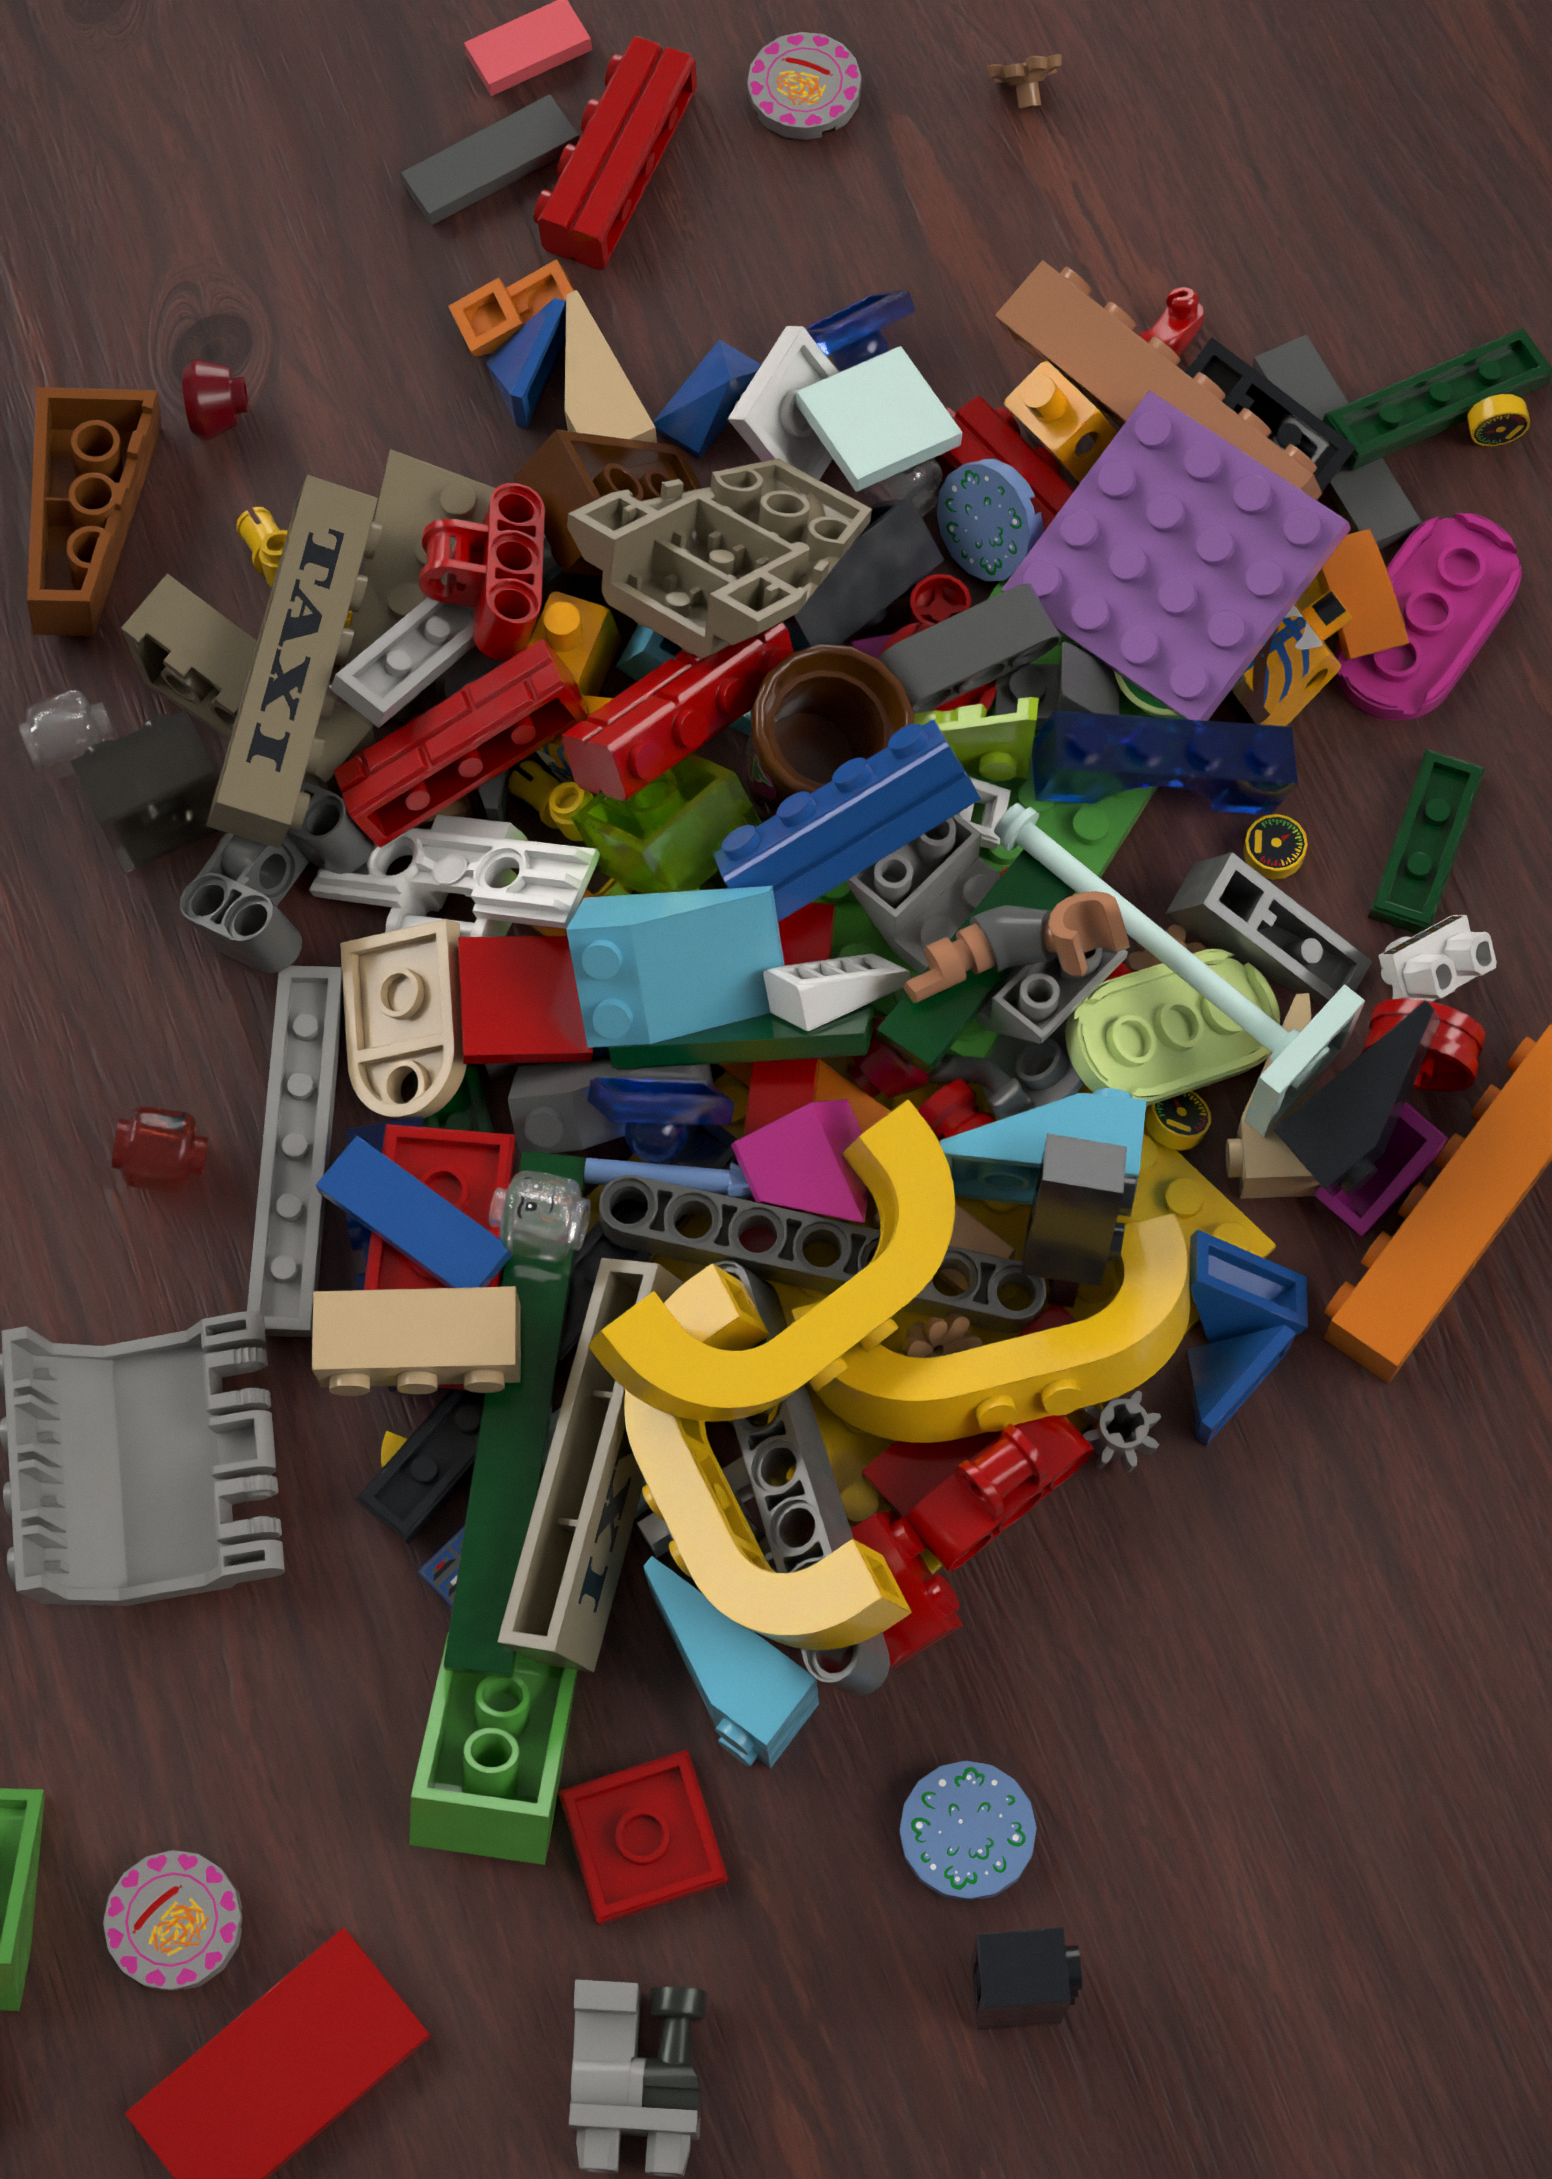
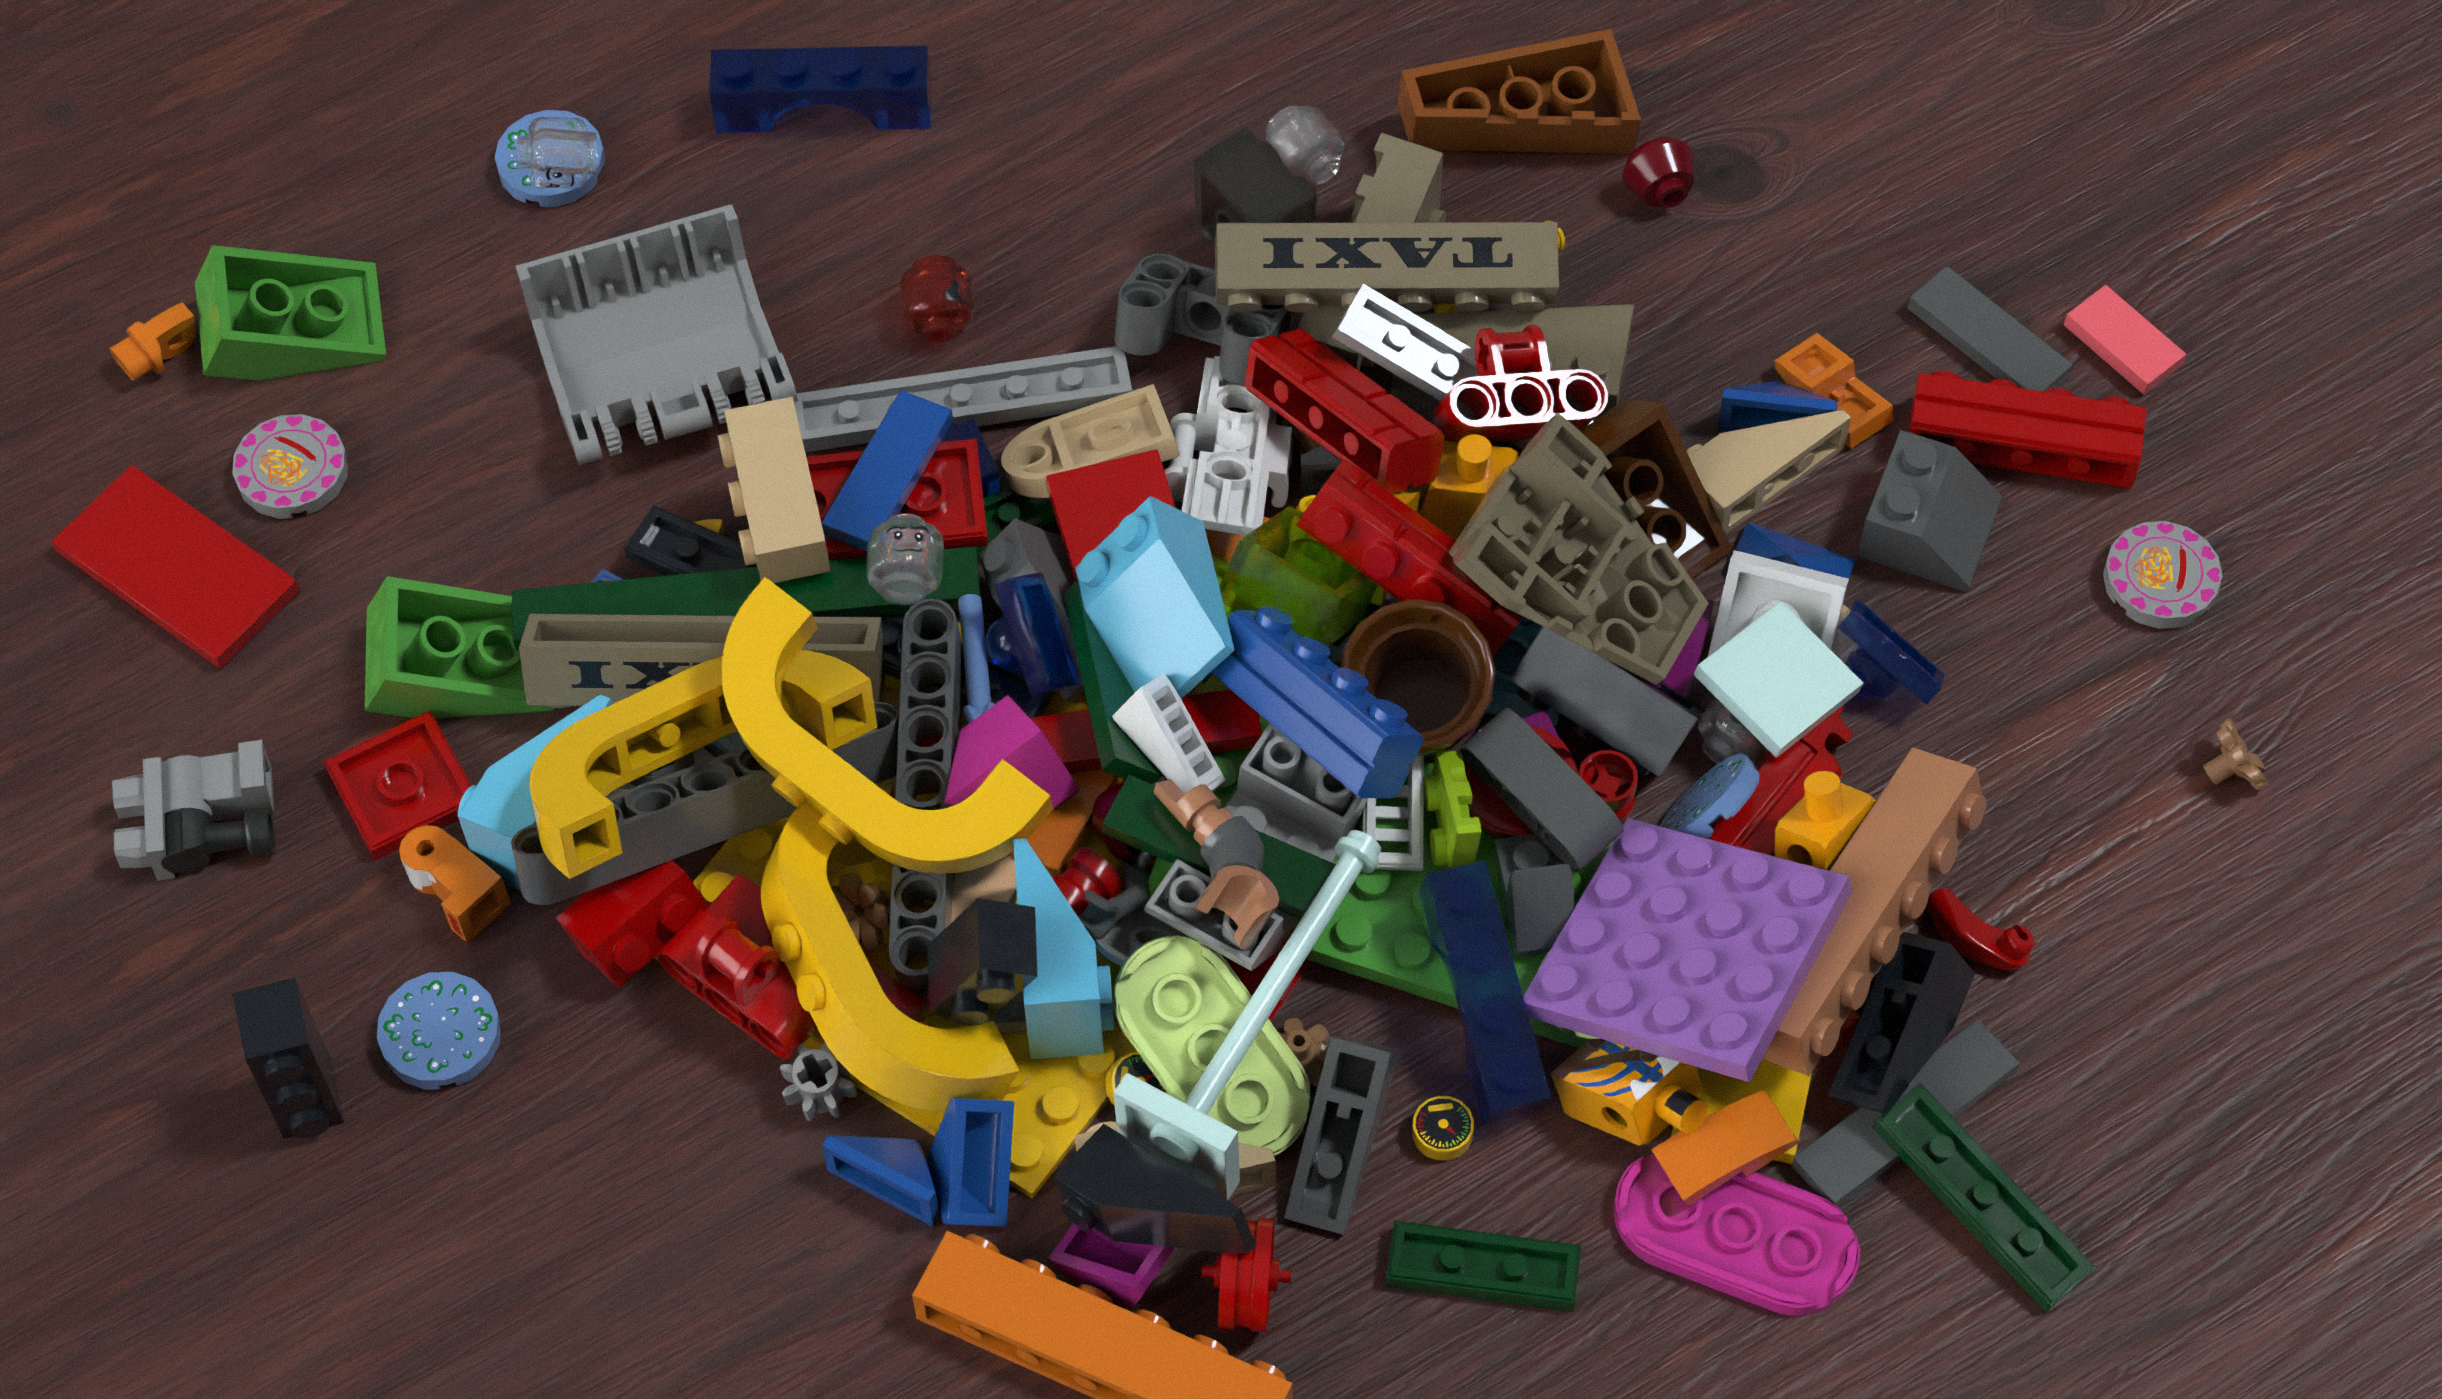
camera: 75 degrees right, 10 degrees down
white hips [1378,915,1497,1002] -> none
tile [1467,394,1530,446] -> none
none -> orange leg [399,825,511,943]
none -> dark grey slope [1857,430,2002,593]

